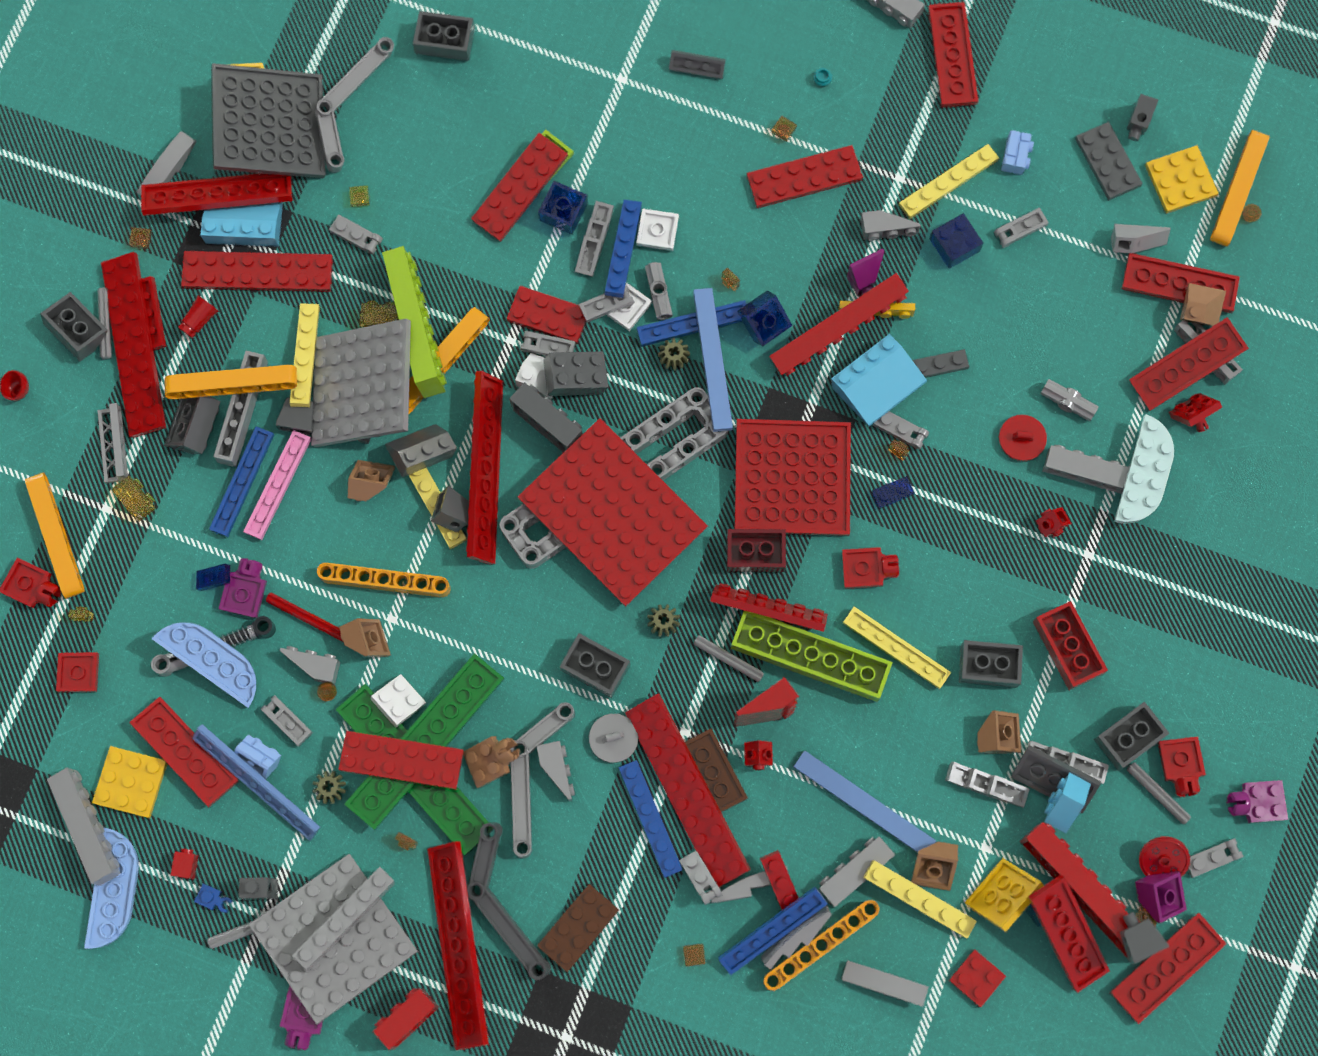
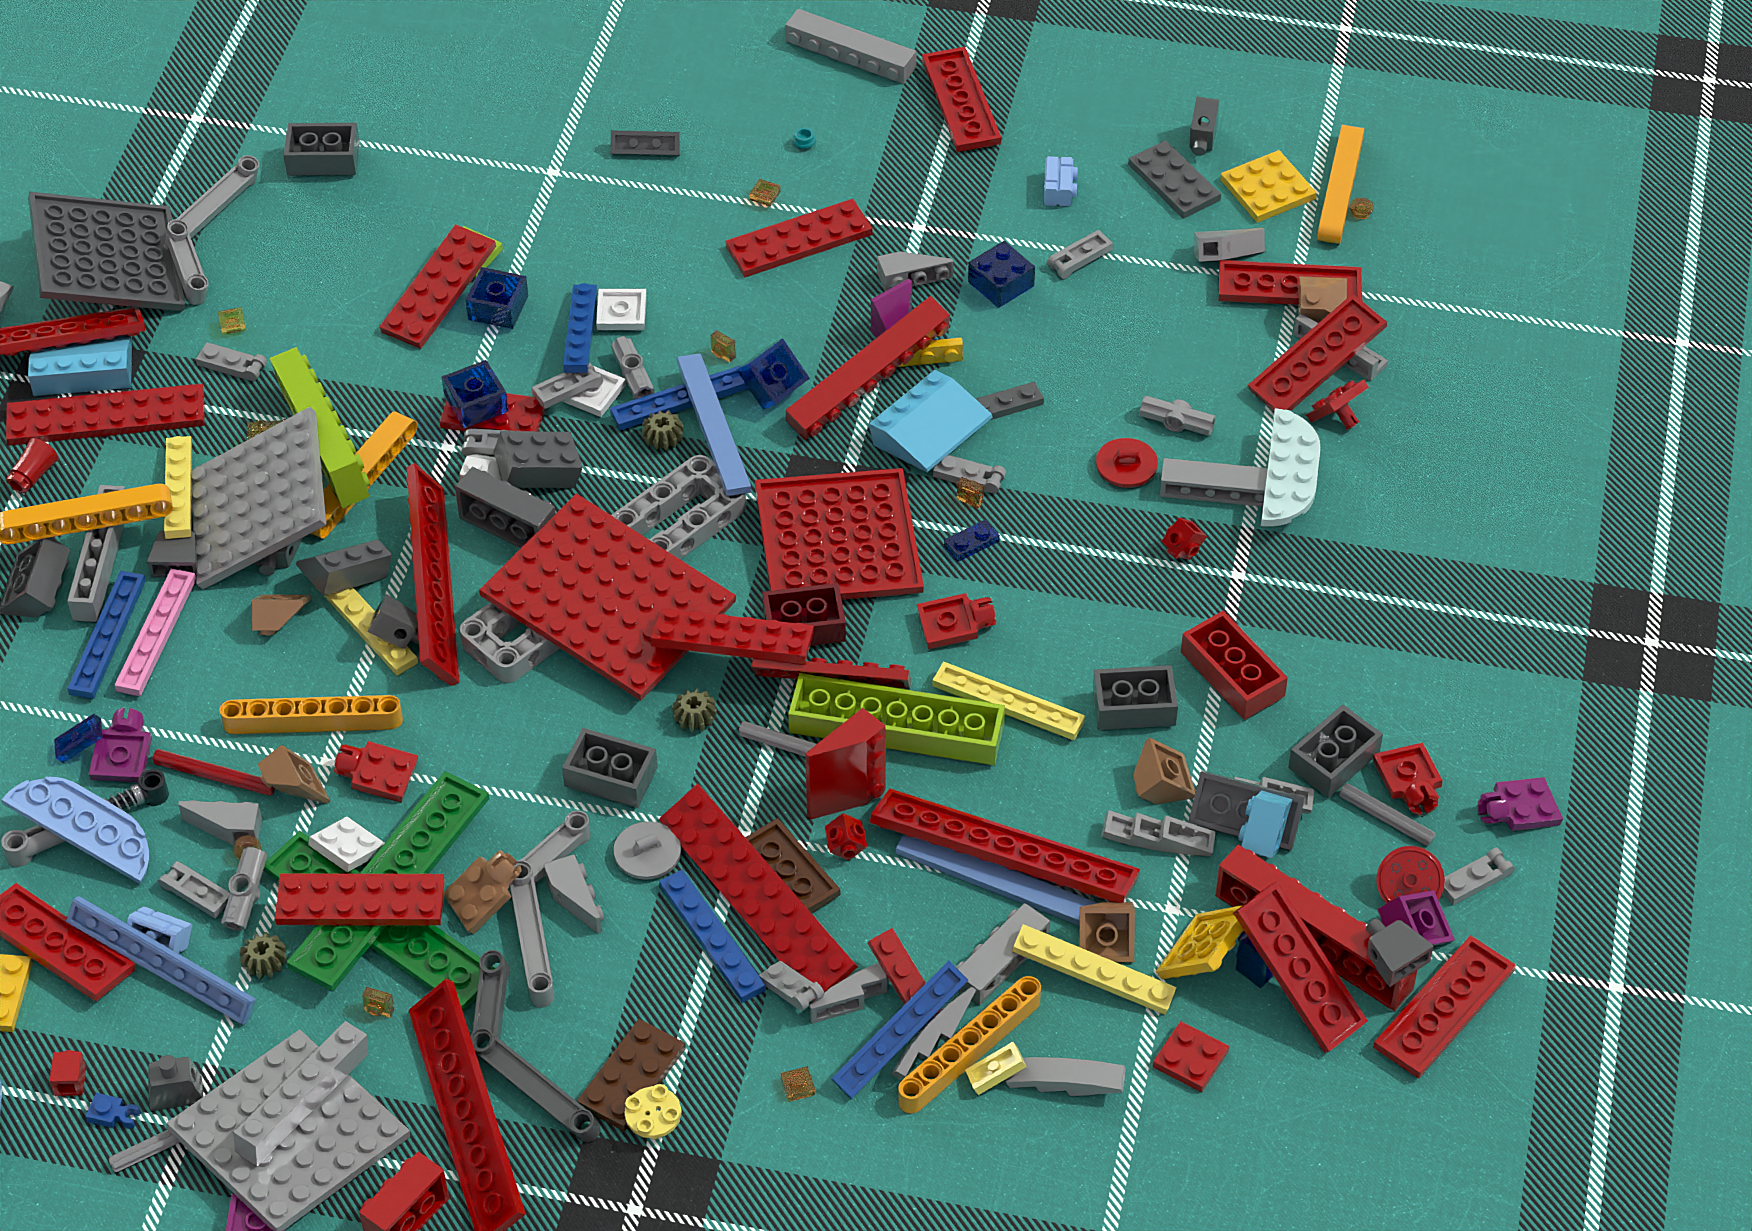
camera: 10 degrees left, 25 degrees down
light grey slope [575,201,614,276] -> none
light yellow plate [899,144,999,219] -> none
none -> light grey piece [221,847,268,931]
none -> red plate [334,741,418,803]
none -> clear blue brick [441,360,509,428]
none -> light yellow plate [624,1084,682,1140]
none -> red plate [651,608,814,664]
none -> red plate [870,788,1140,903]
none -> light yellow plate [965,1042,1027,1095]

